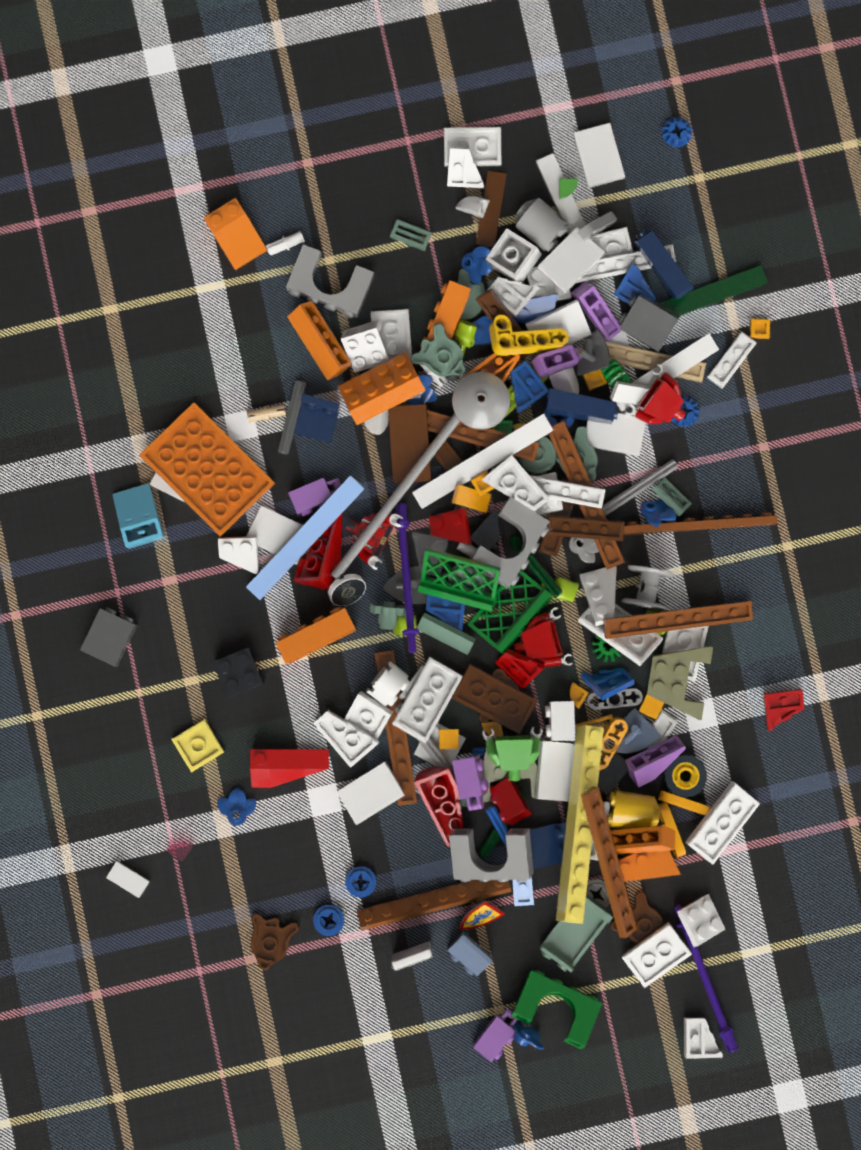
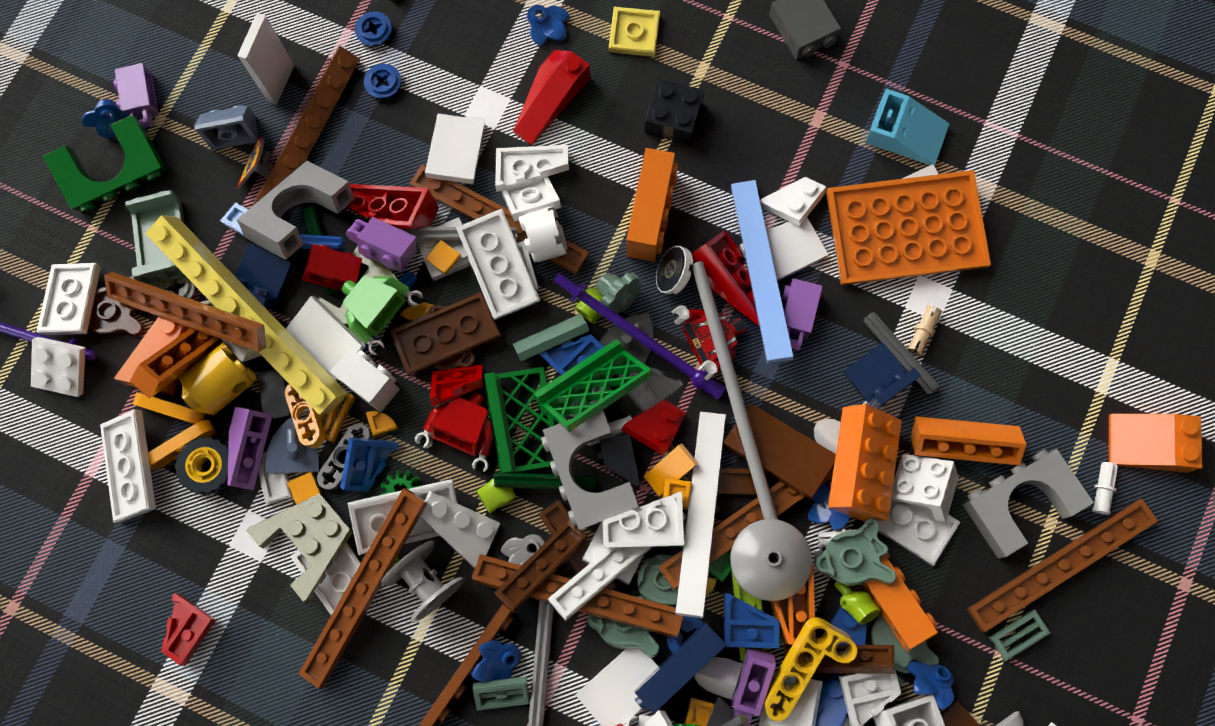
camera: 135 degrees right, 10 degrees down
none -> dark orange plate [967,499,1158,632]

